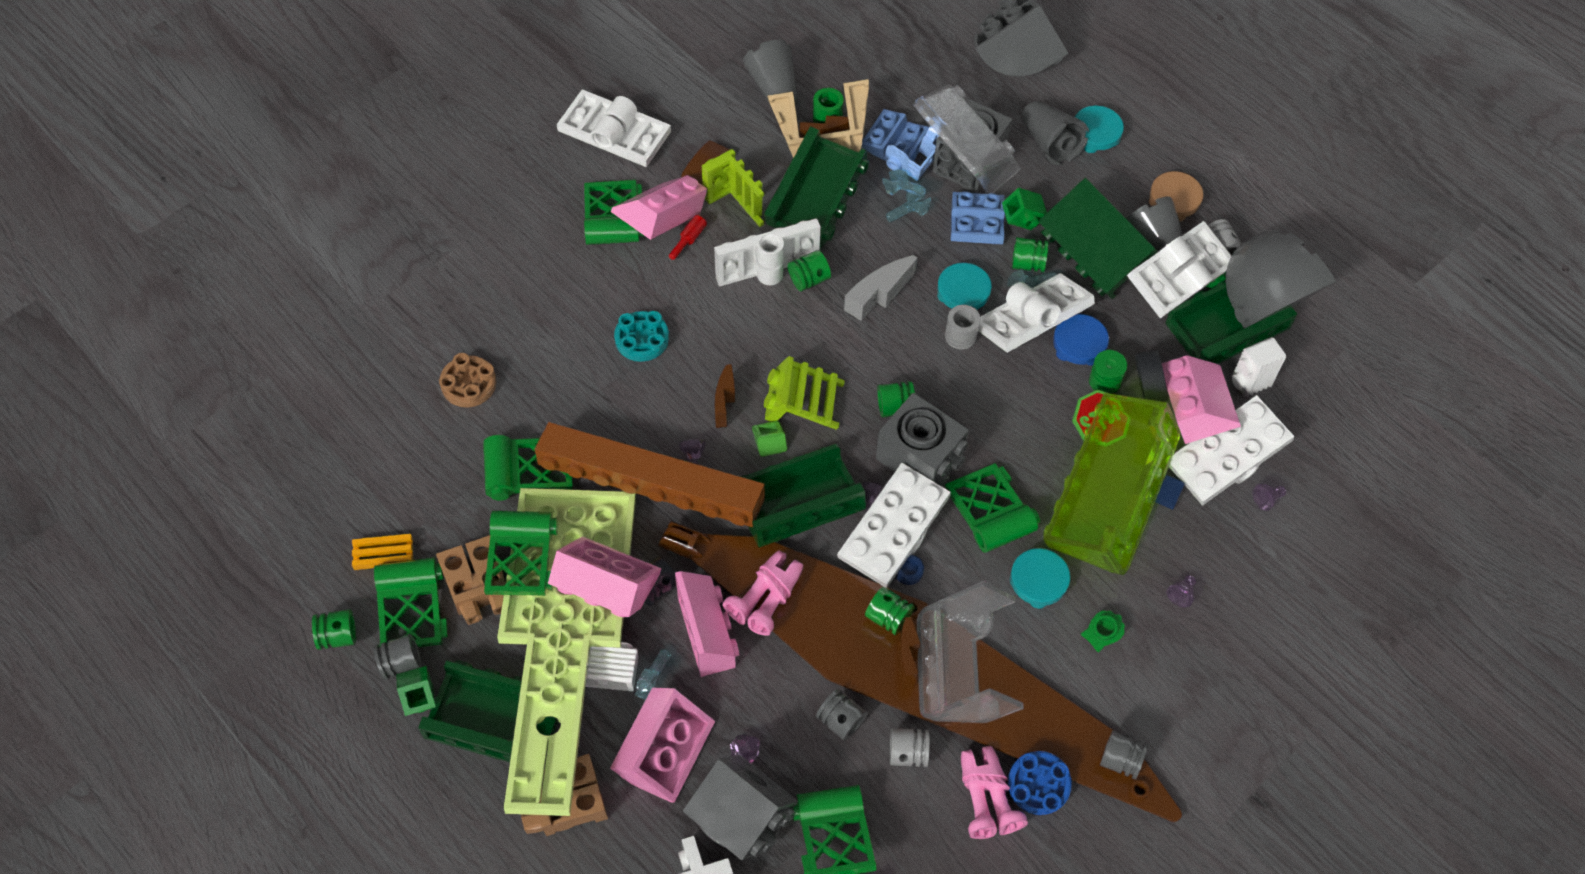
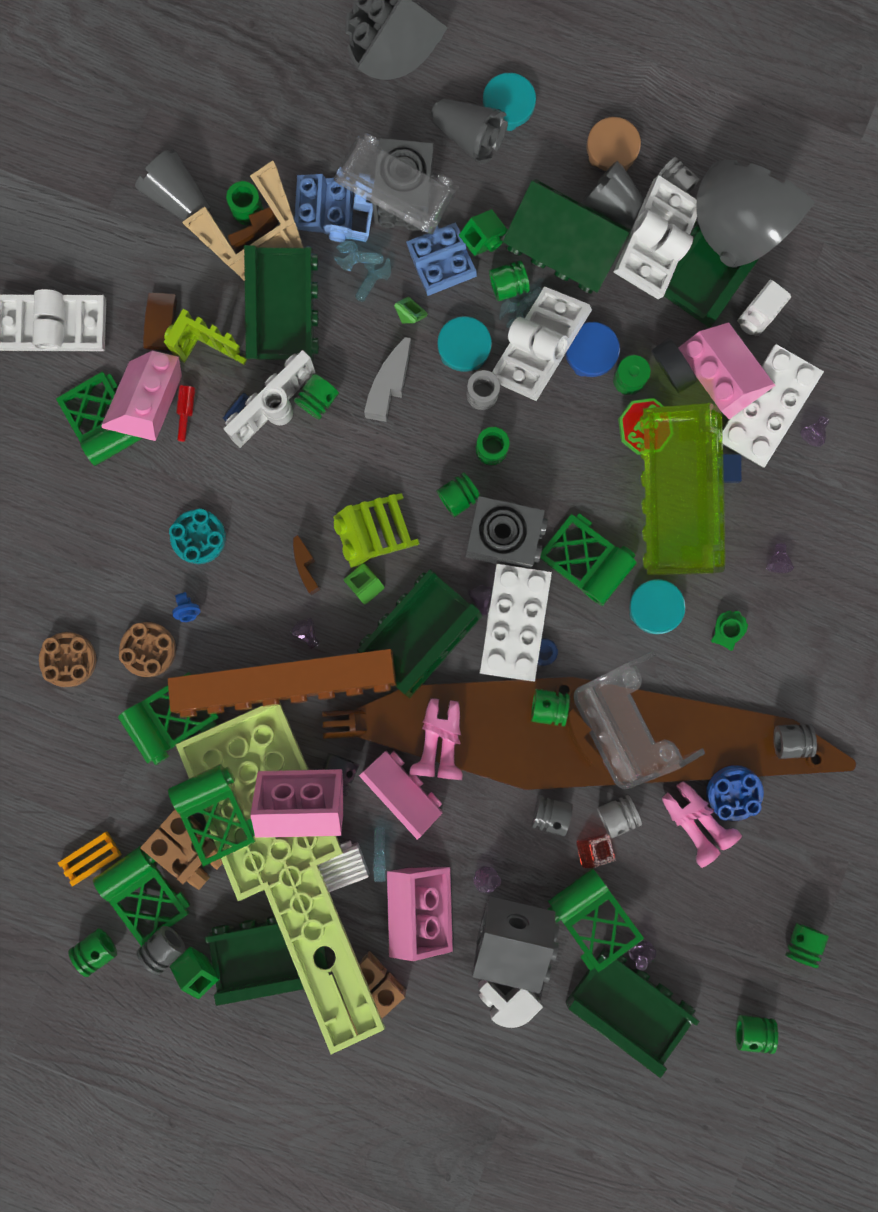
camera: 30 degrees left, 25 degrees up
none -> medium nougat tile [119,622,176,677]
none -> blue plate [172,592,200,622]
none -> bright green slope [394,297,428,324]
none -> green piece [476,427,510,466]
none -> clear red slope [576,833,616,868]

